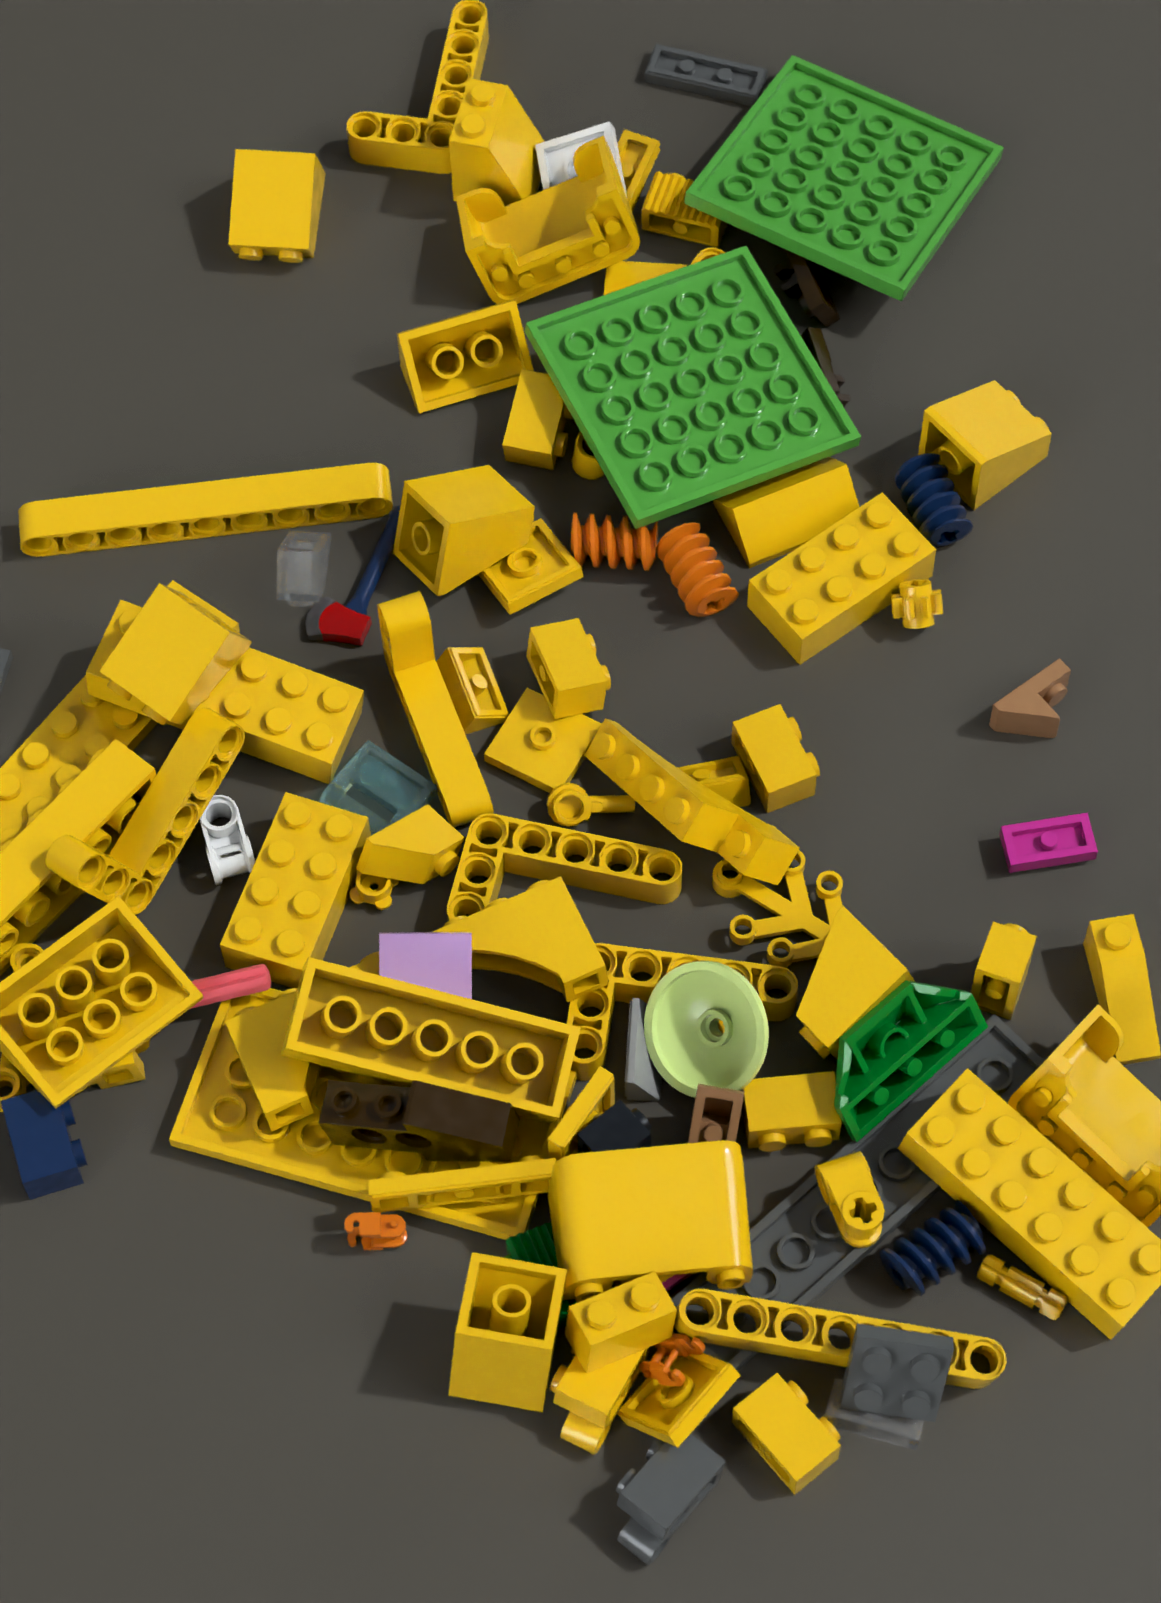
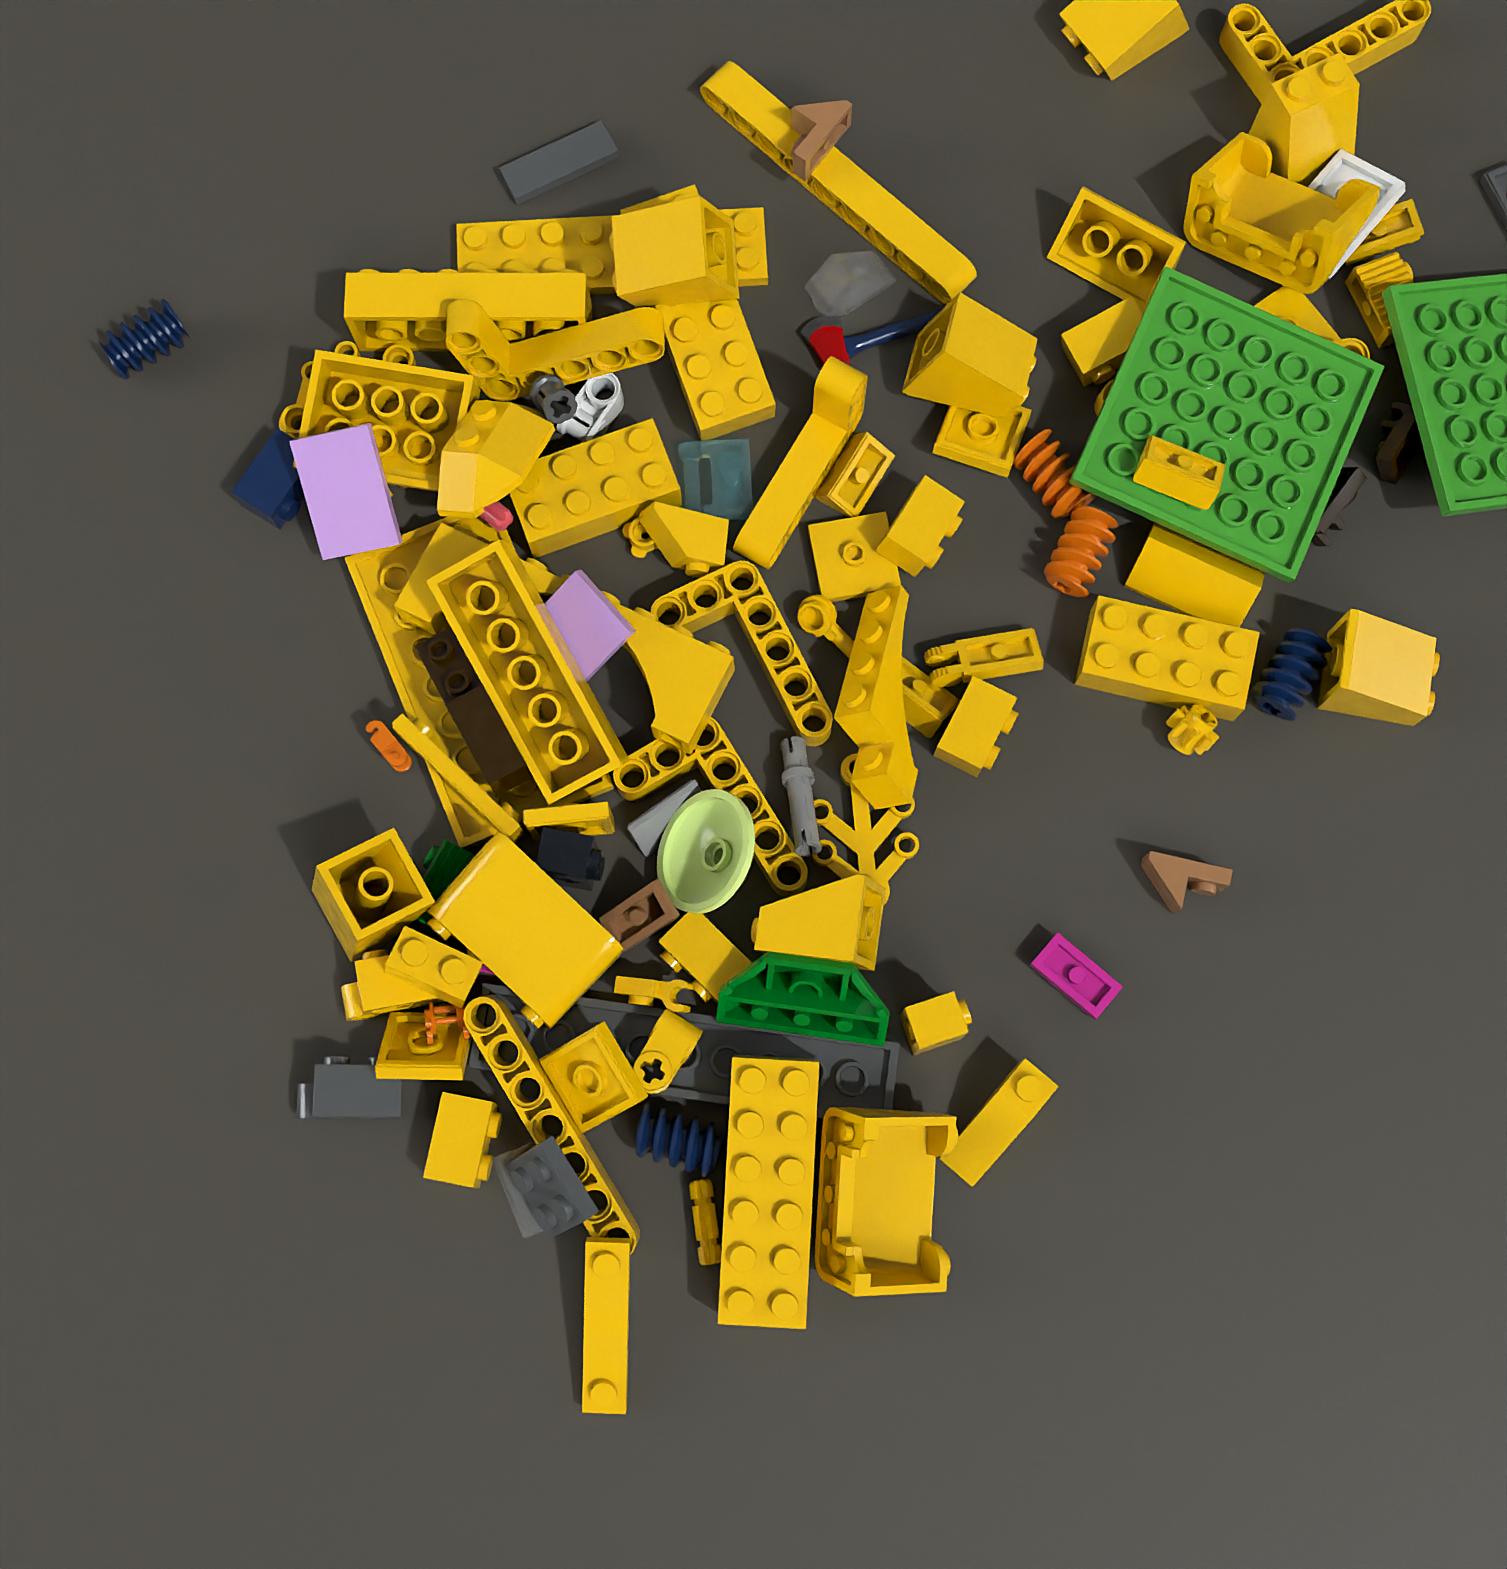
camera: 50 degrees right, 15 degrees up
none -> lavender tile [289,423,403,560]
none -> yellow wedge [437,400,555,519]
none -> dark grey bush [530,374,578,424]
none -> yellow plate [538,1021,648,1134]
none -> yellow plate [582,1237,631,1414]
none -> yellow plate [614,976,693,1013]
none -> light grey pin [780,736,822,857]
none -> medium nougat slope [791,100,853,181]
none -> yellow hinge [924,628,1044,688]
none -> yellow slope [1133,435,1225,510]

